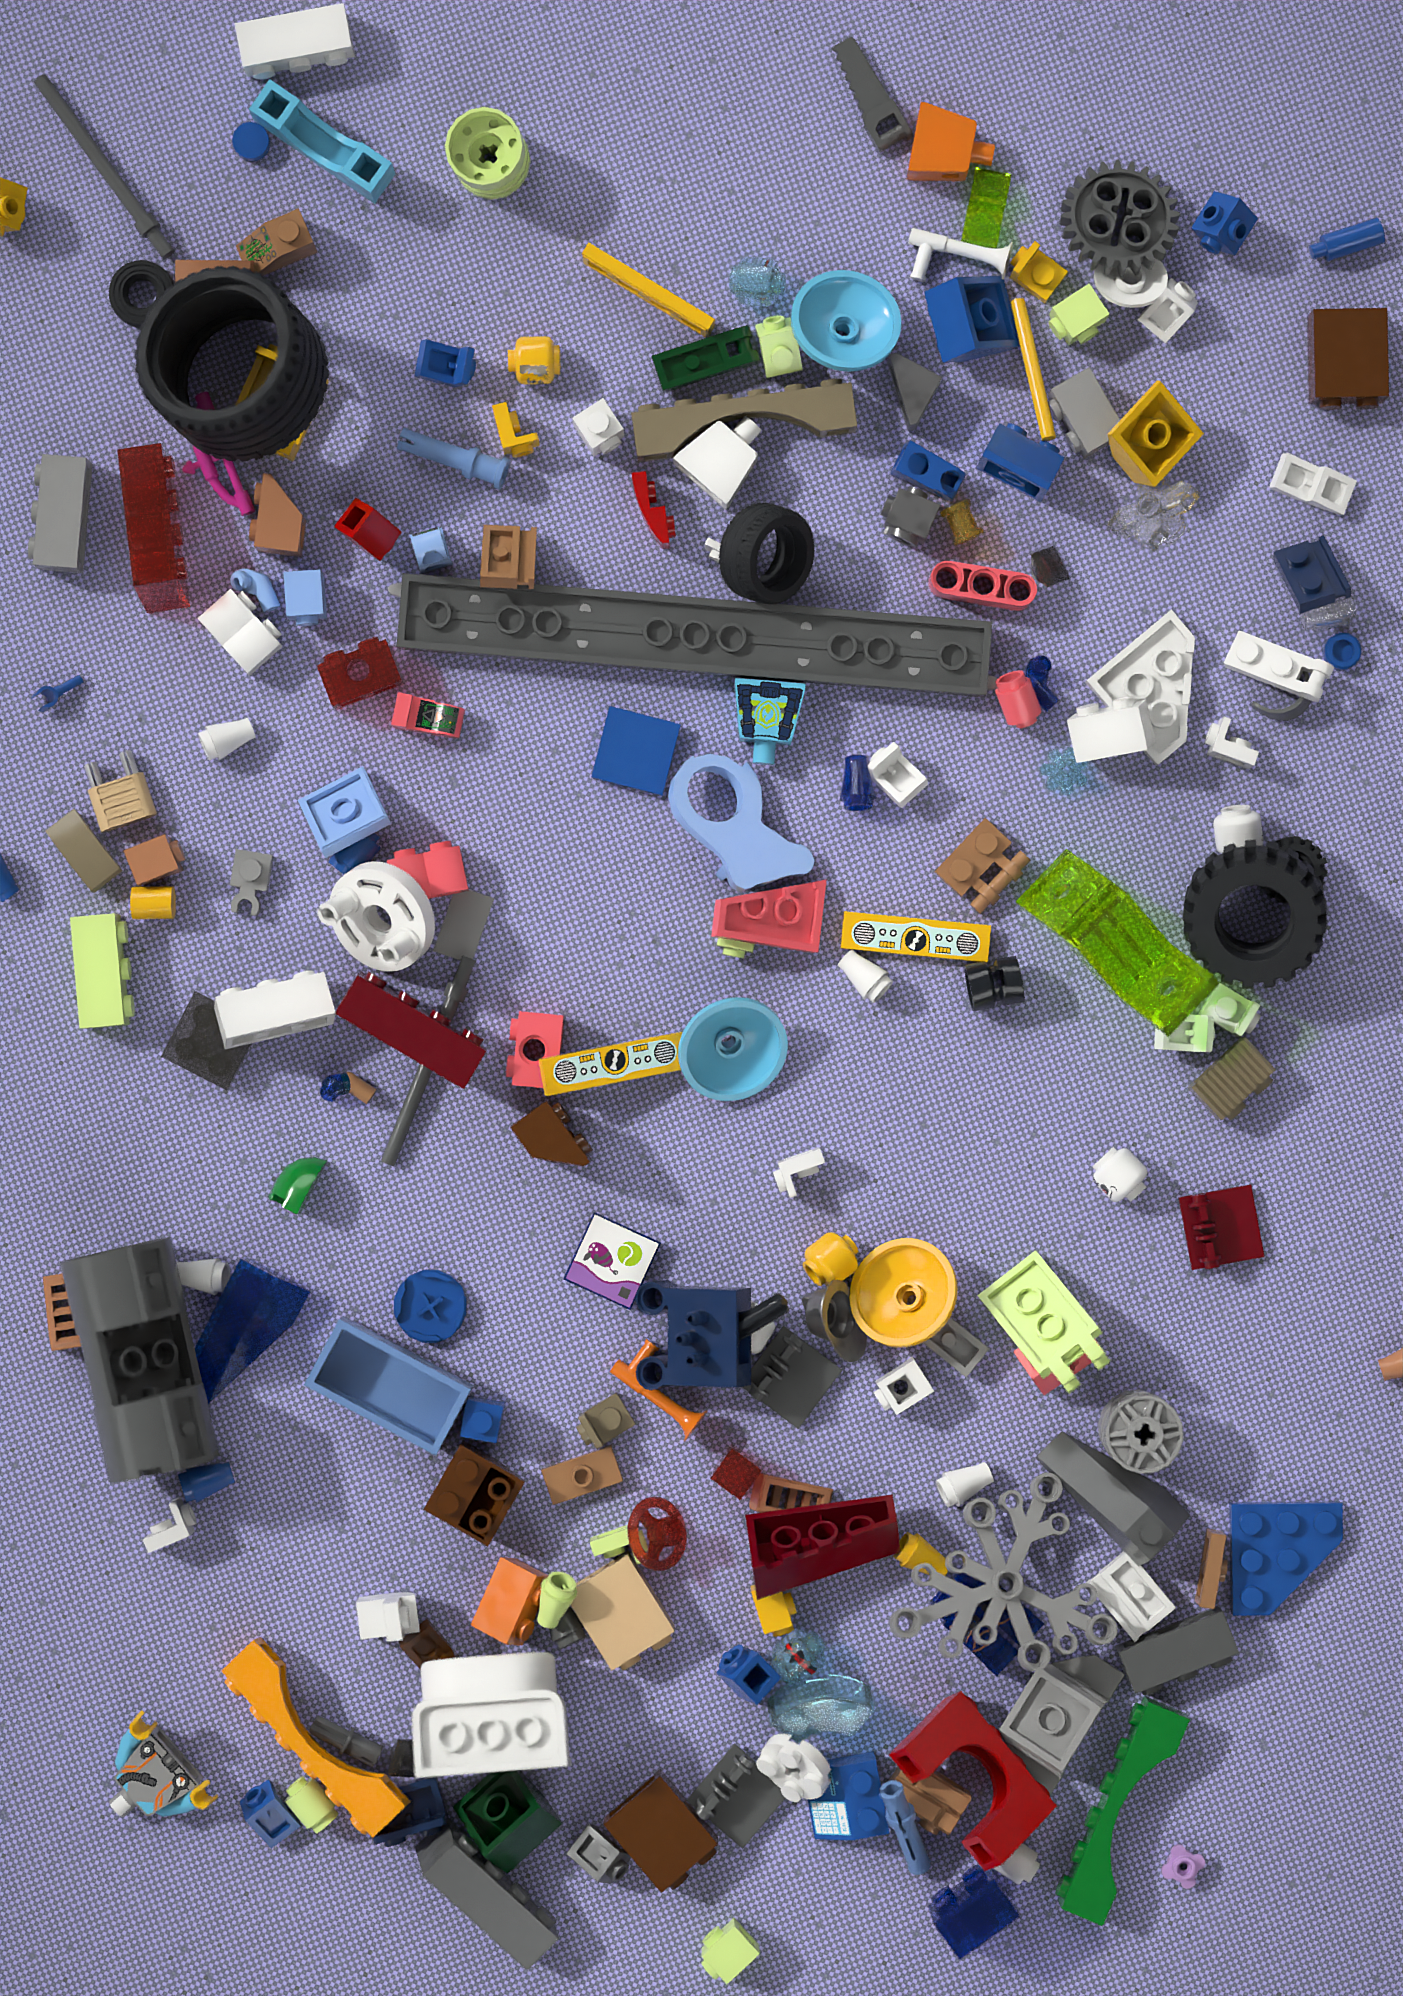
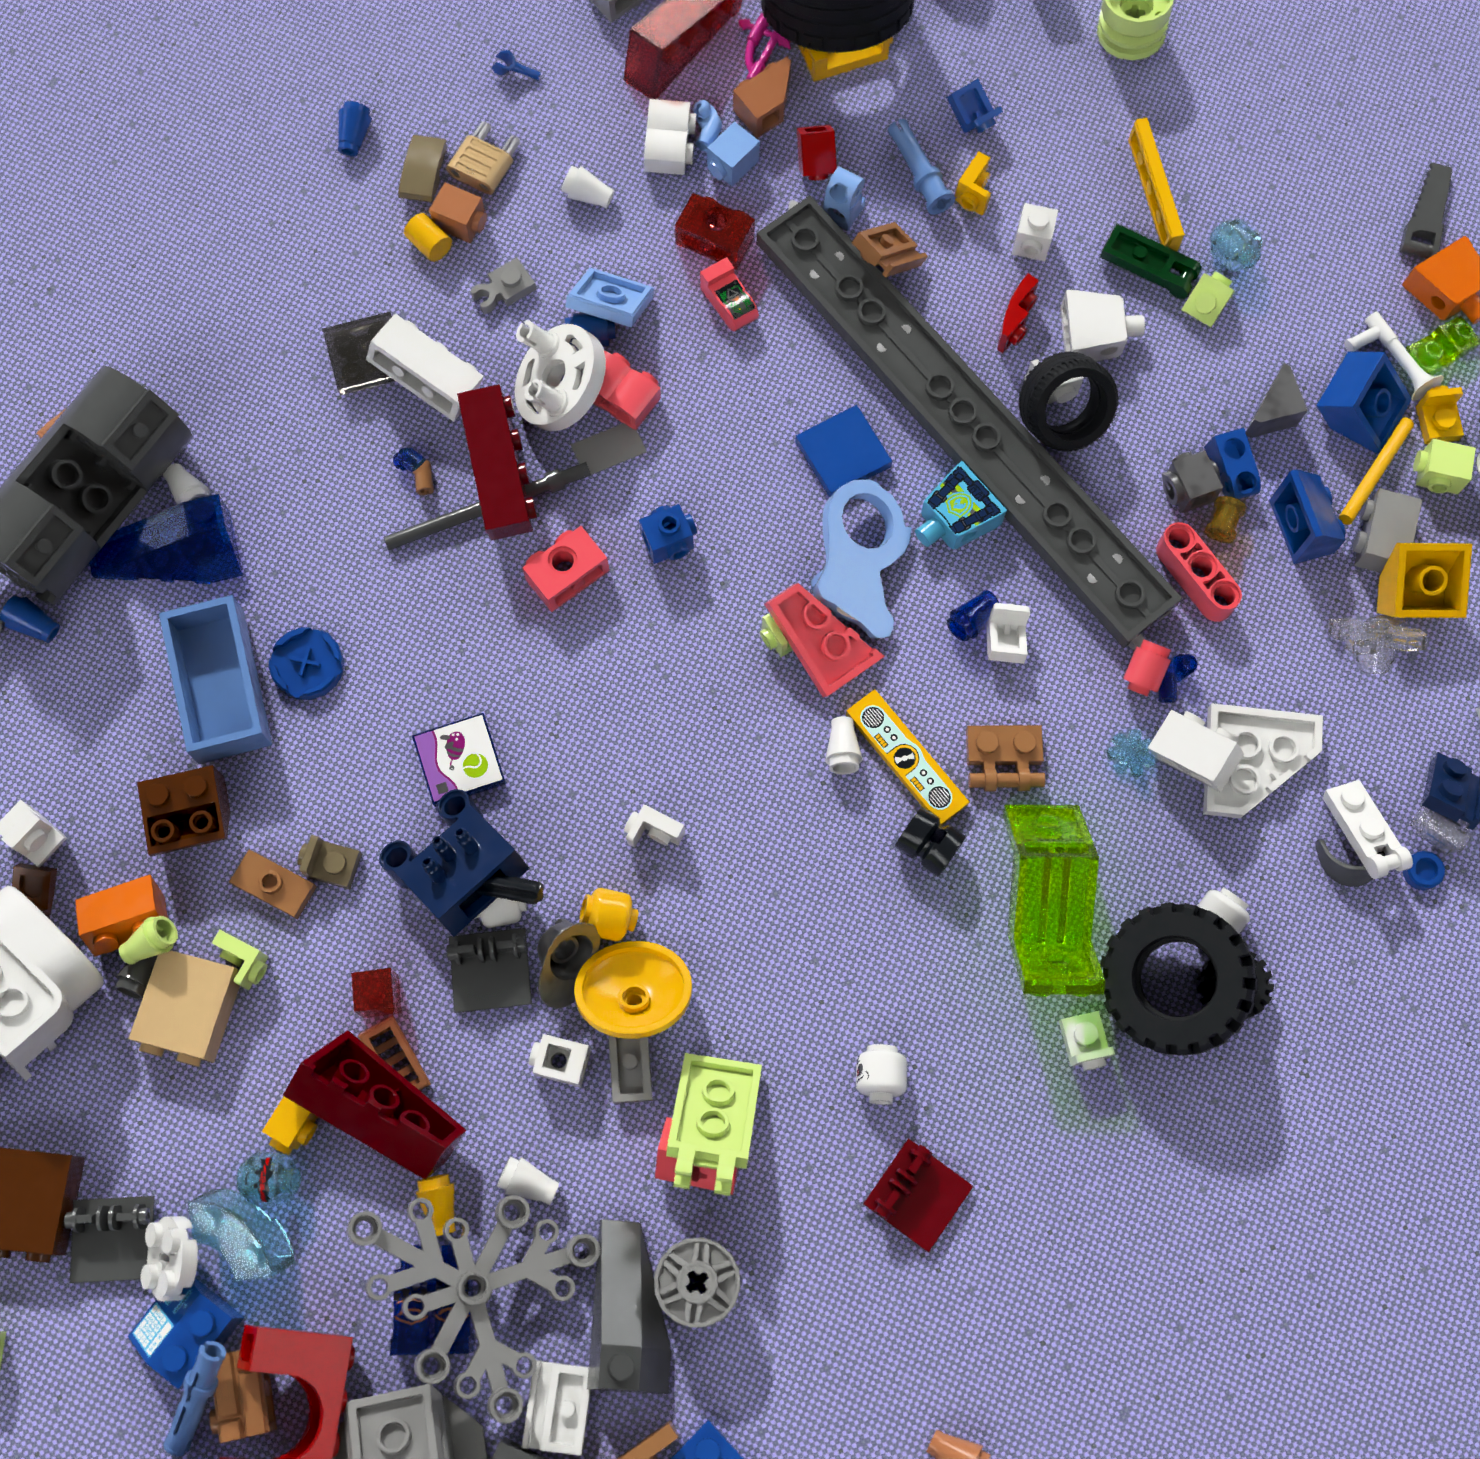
camera: 50 degrees right, 15 degrees down
yellowish green brick [70,913,135,1029] -> none
green brick [268,1157,327,1215] -> none
blue brick [460,1396,506,1443] -> none
yellow head [508,336,560,385] -> none
reddish brown slope [510,1100,593,1166] -> none
tile [538,1032,683,1096] -> none
orange piece [610,1339,707,1442] -> none
clear red piece [627,1497,687,1571] -> none
dark tan arch [631,378,857,463] -> none
medium azure dish [678,997,788,1101] -> none
blue brick [716,1645,781,1705] -> none
medium azure dish [791,270,901,371] -> none
clear smoke slope [1031,546,1070,587] -> none
bracket [1154,1012,1215,1052] -> none
dark tan brick [1187,1037,1276,1120] -> none
white bracket [1205,716,1259,769] -> none
none -> blue brick [639,504,697,564]

